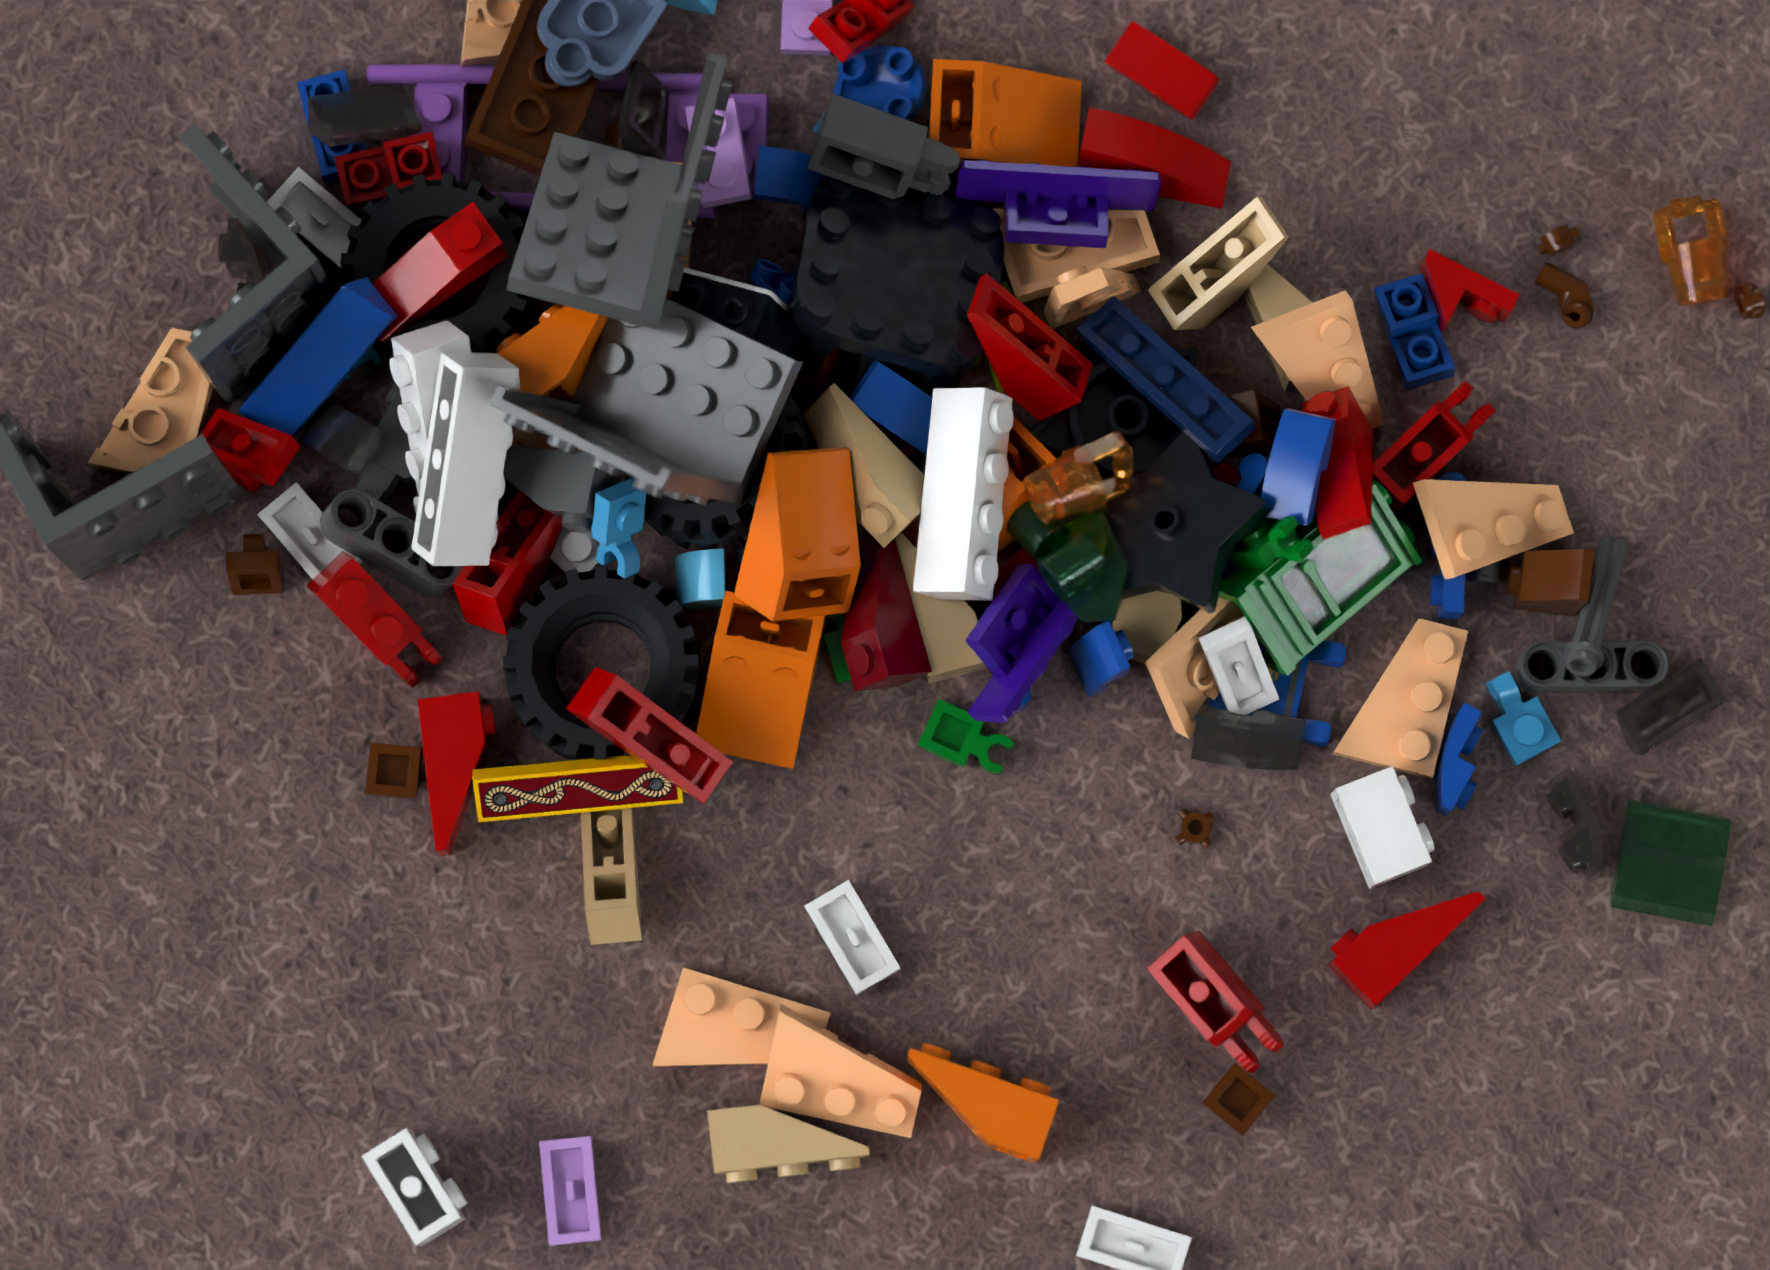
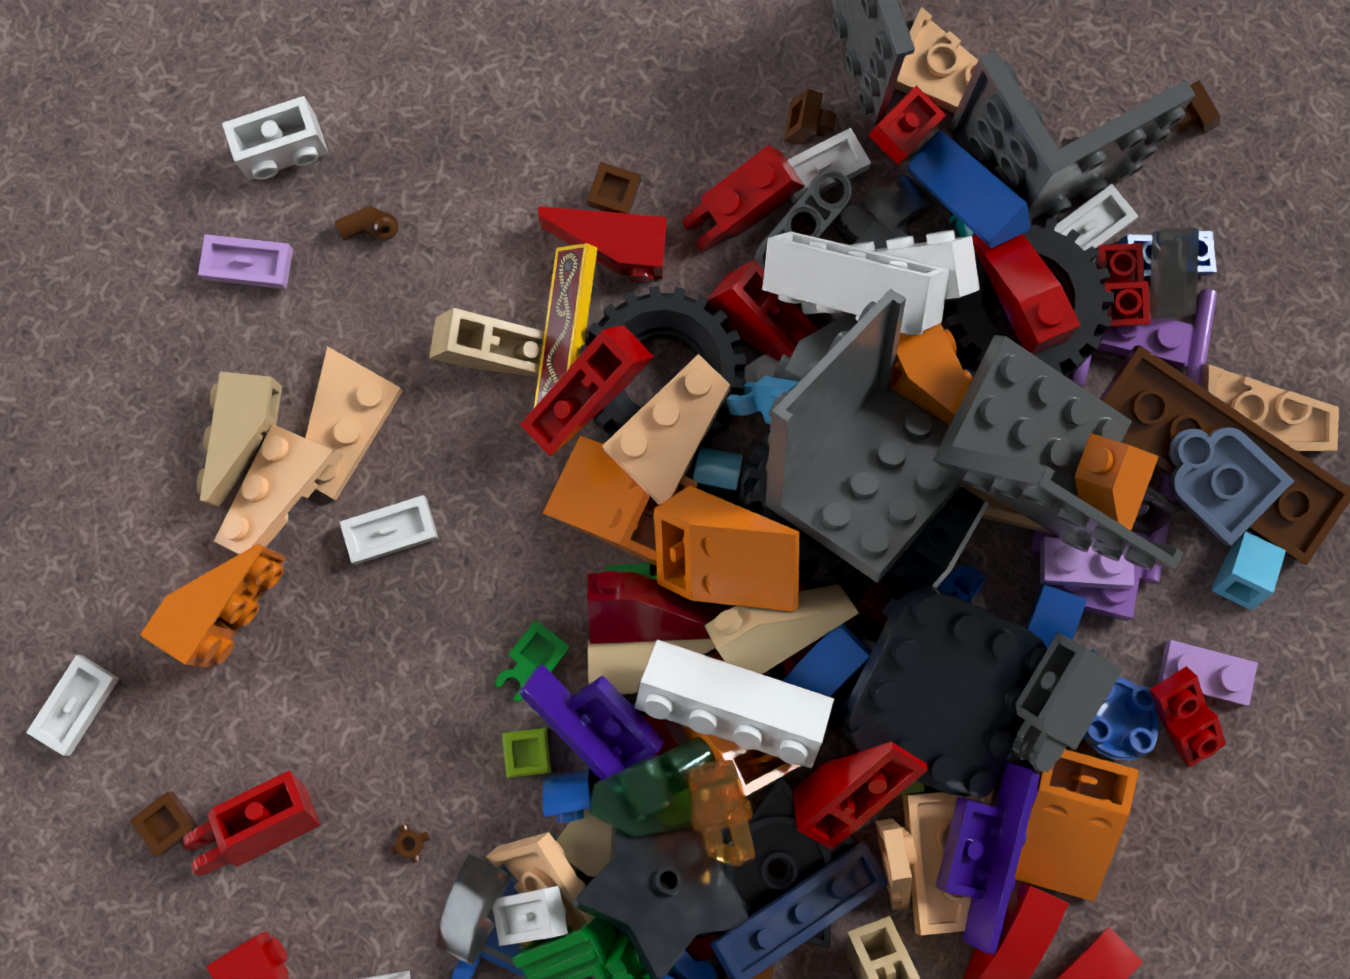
camera: 105 degrees right, 0 degrees up
none -> reddish brown arm [334,206,399,240]
none -> lime tile [502,728,552,778]
none -> light nougat wing [602,354,730,505]
none -> orange slope [1075,433,1159,530]
none -> reddish brown tile [1174,80,1221,133]

